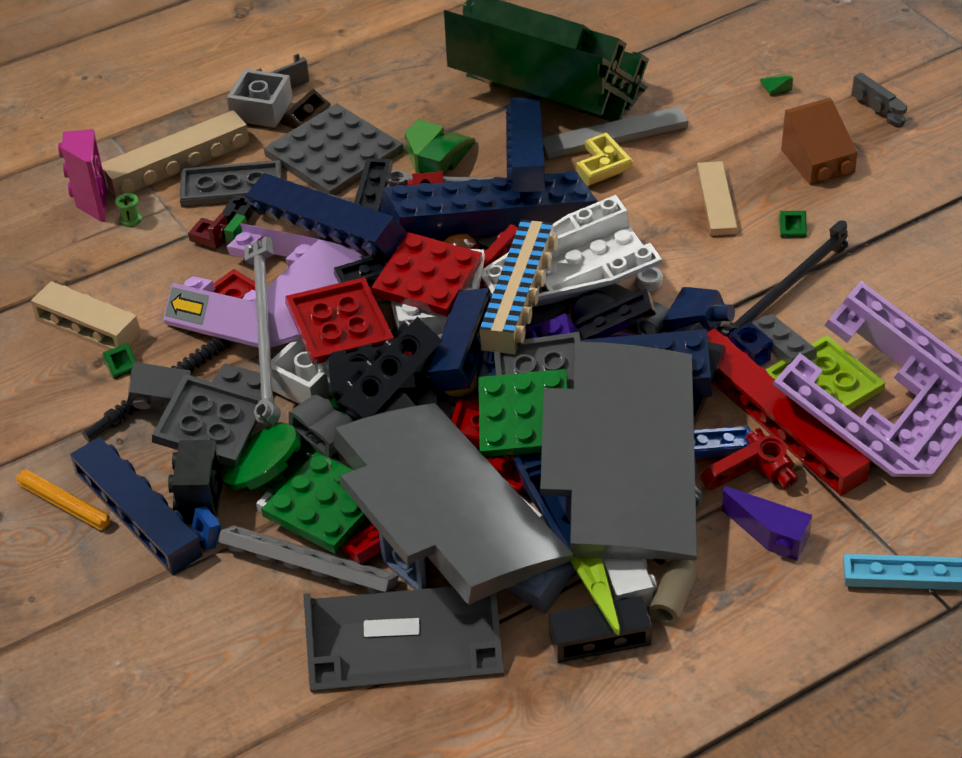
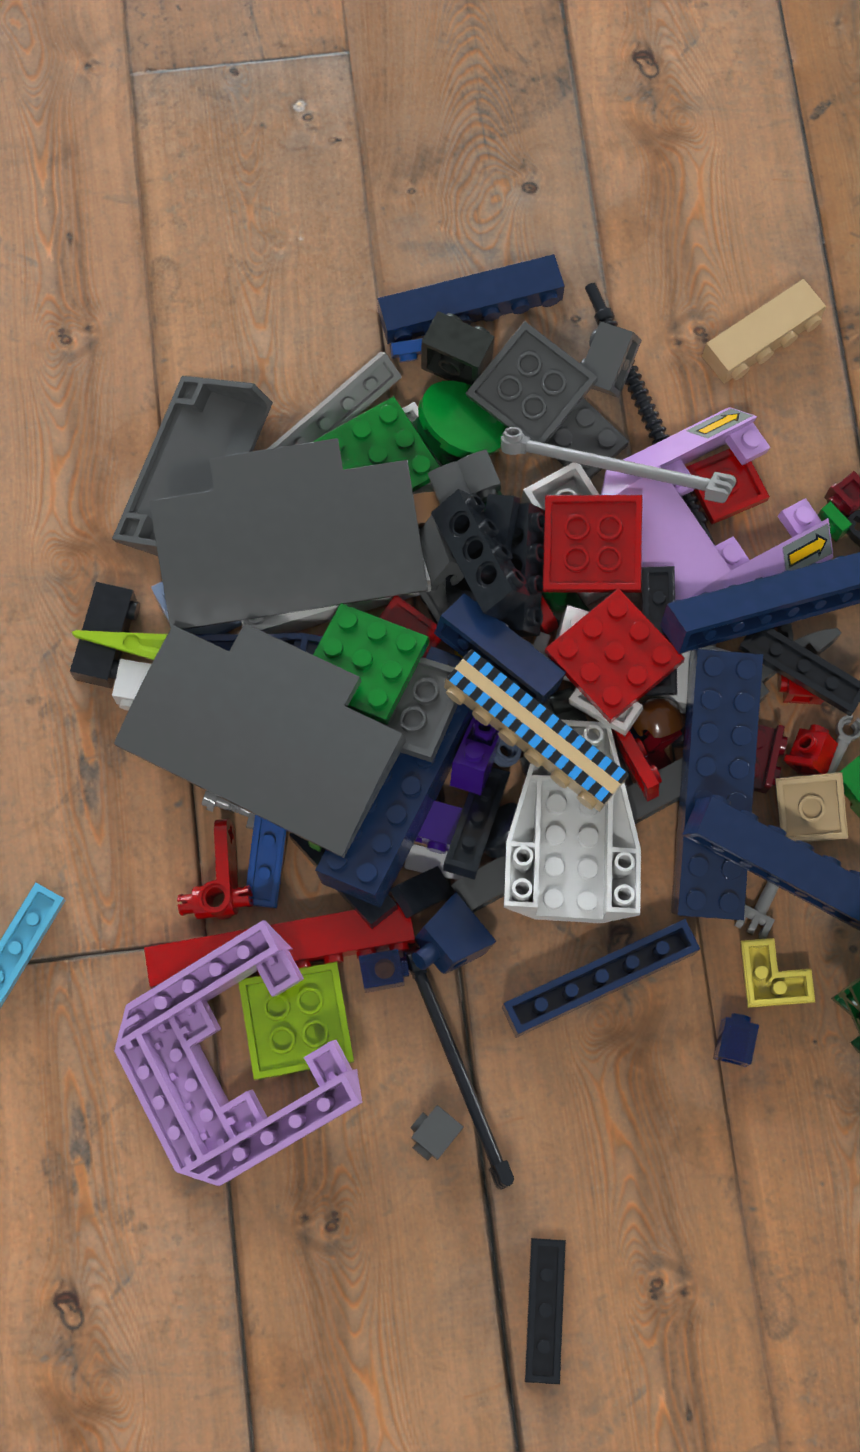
camera: 110 degrees right, 30 degrees up
light orange axle [16,469,111,530] -> none
green slope [102,343,137,378] -> none
white sticker [364,618,419,637] -> none
light grey tile [542,107,688,159] -> none
white tile [636,267,663,291] -> none
dark tan brick [648,560,698,626] -> none
tan tile [697,161,737,236] -> none
dark purple slope [722,486,812,561] -> none
dark grey plate [748,314,817,365] -> none
green slope [760,74,793,95] -> none
green slope [778,211,807,237] -> none
dark orange slope [781,98,858,185] -> none
dark grey hinge [851,73,908,127] -> none
none -> dark grey brick [411,1105,464,1161]
none -> dark blue brick [502,919,700,1038]
none -> black tile [524,1238,566,1384]
none -> clear blue brick [713,1013,759,1067]
none -> tan tile [775,772,848,842]

